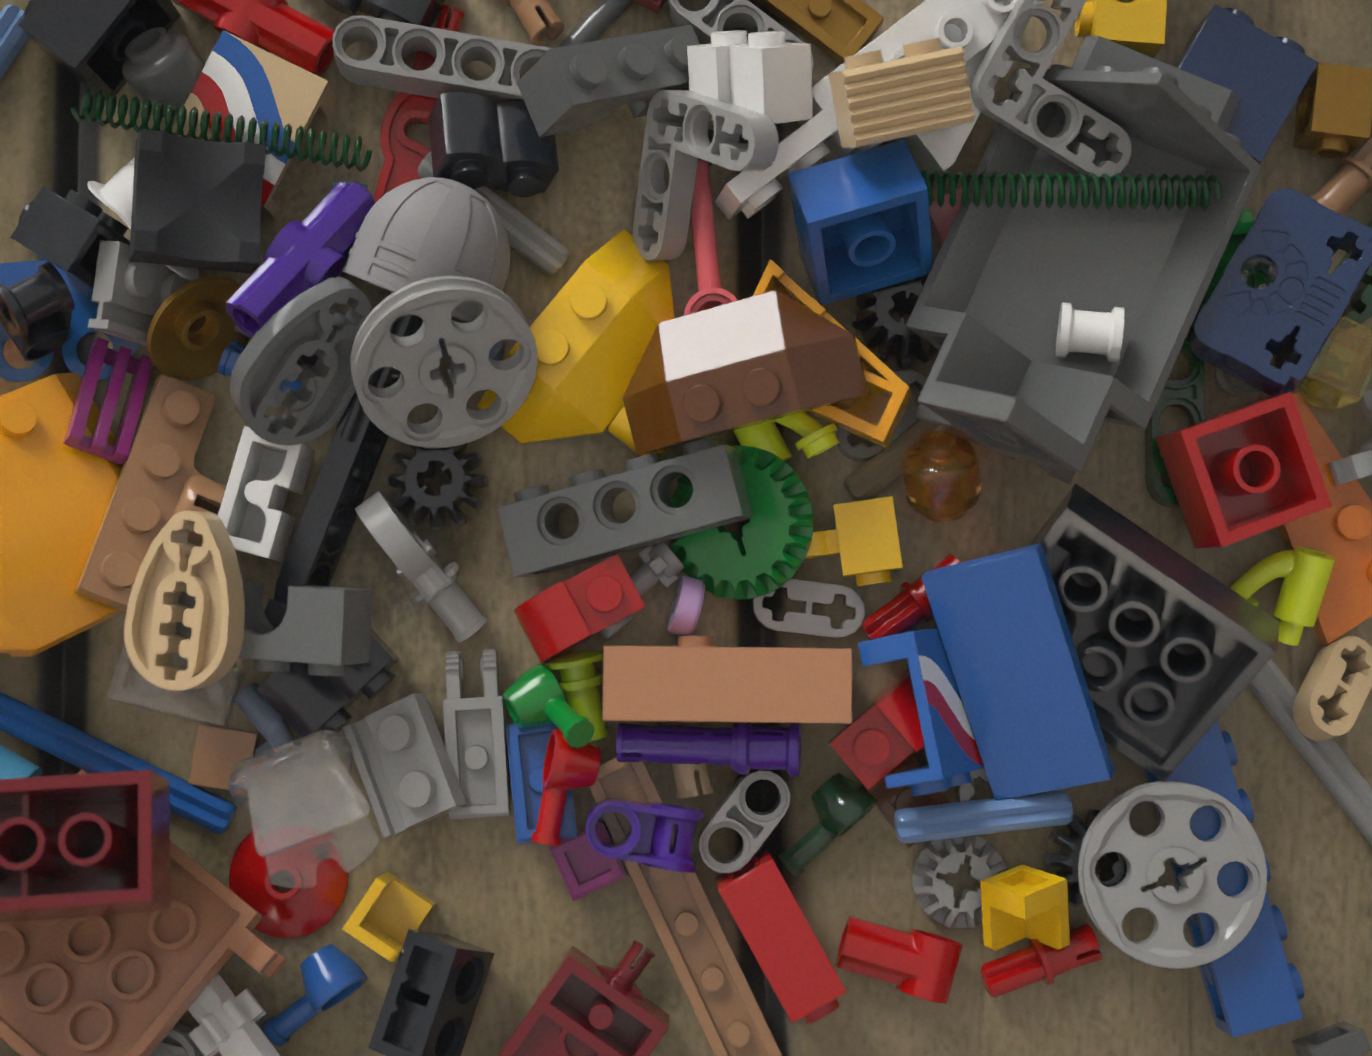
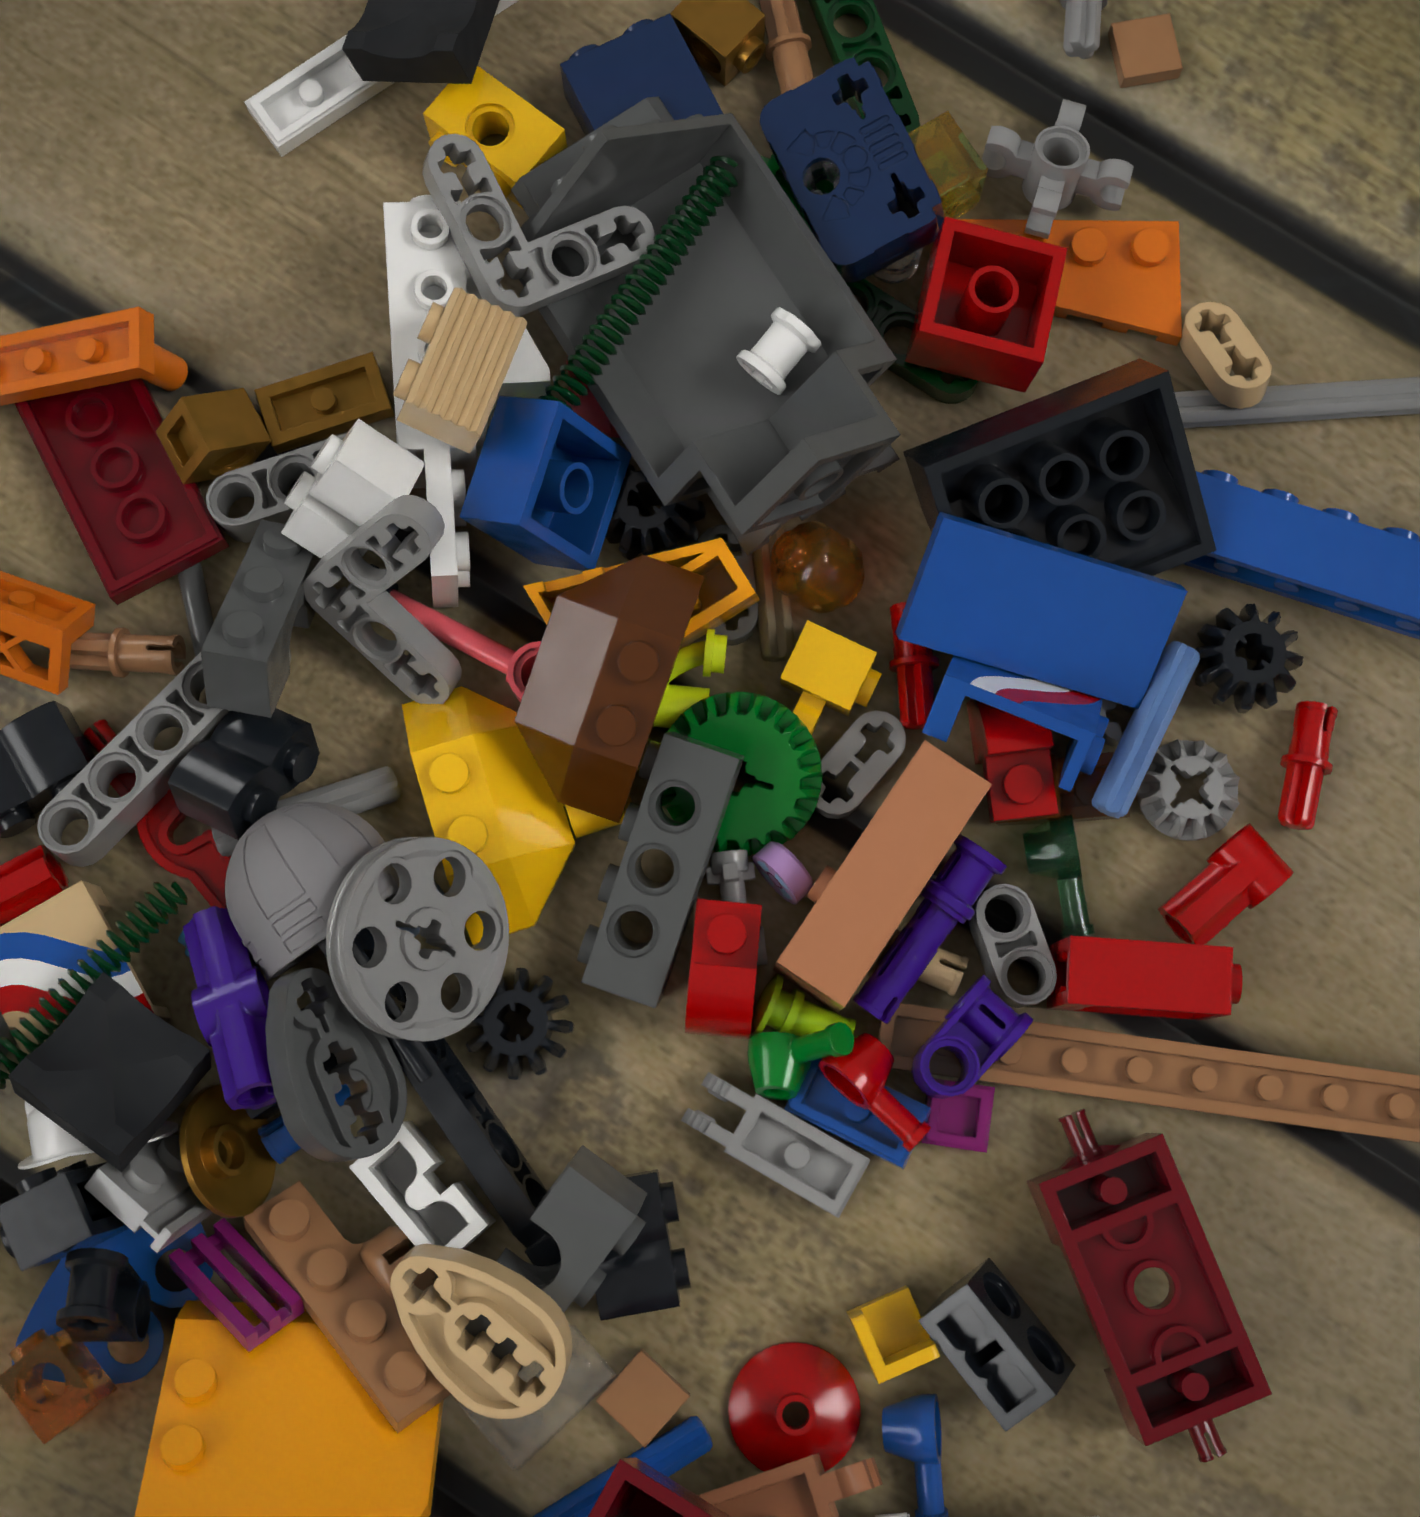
camera: 50 degrees left, 5 degrees down
clear piece [228,730,381,888] -> none
sand blue arm [235,683,298,773] -> none
light grey plate [343,693,466,838] -> none
light grey pin [355,490,487,643] -> none
yellow panel [980,864,1070,951] -> none
light grey wedge [1078,781,1267,968] -> none
neon yellow plant [1230,546,1336,646] -> none

